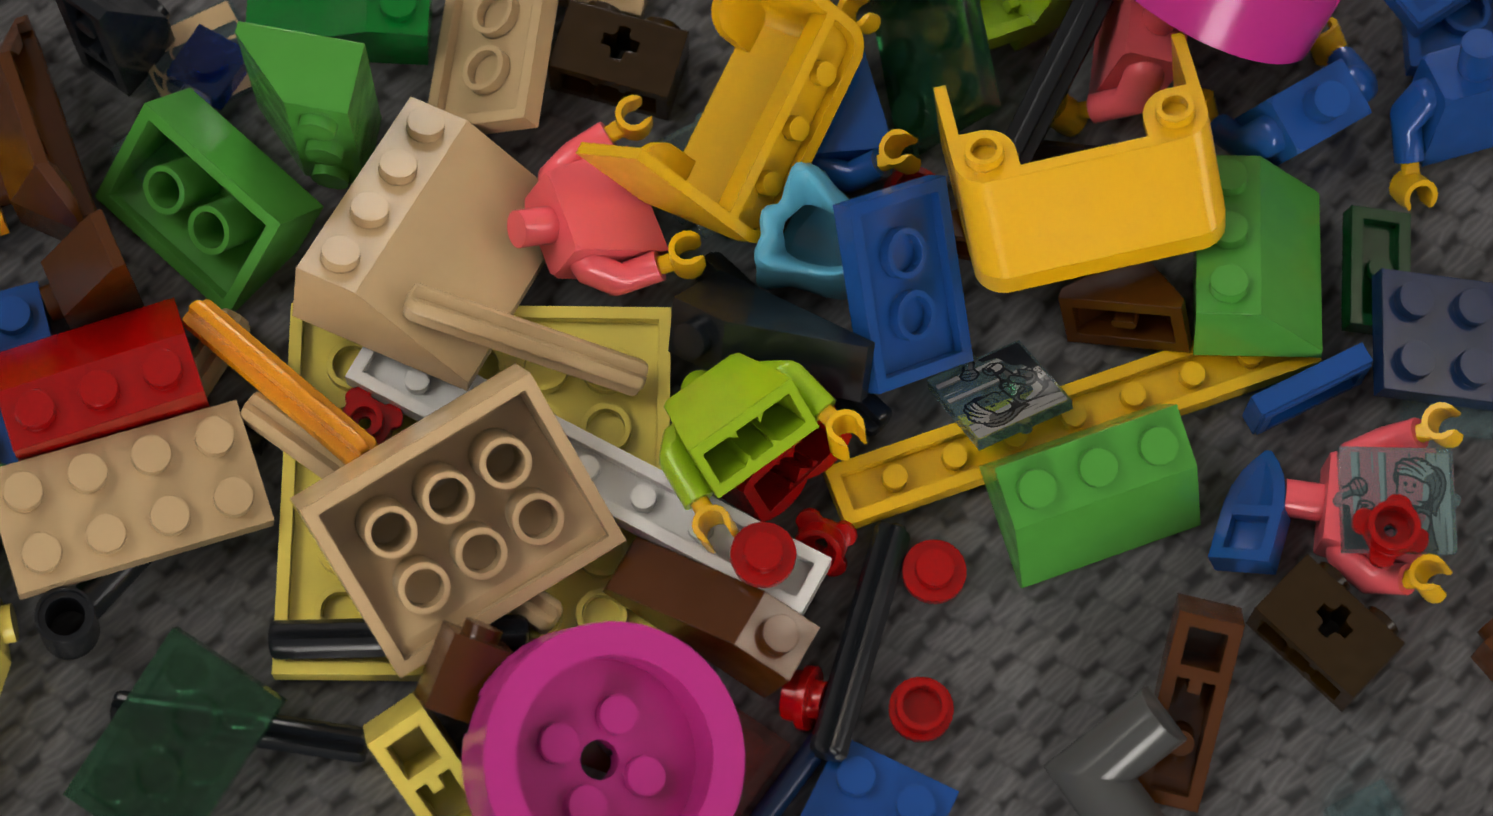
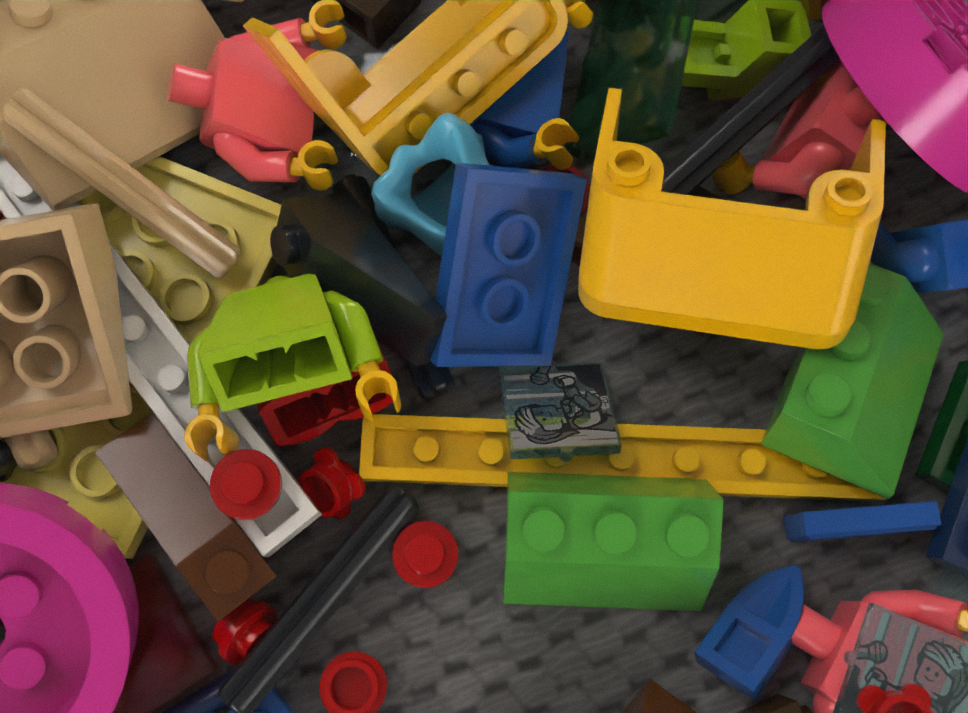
camera: 25 degrees right, 5 degrees up
reddish brown slope [1058,261,1193,353] -> none

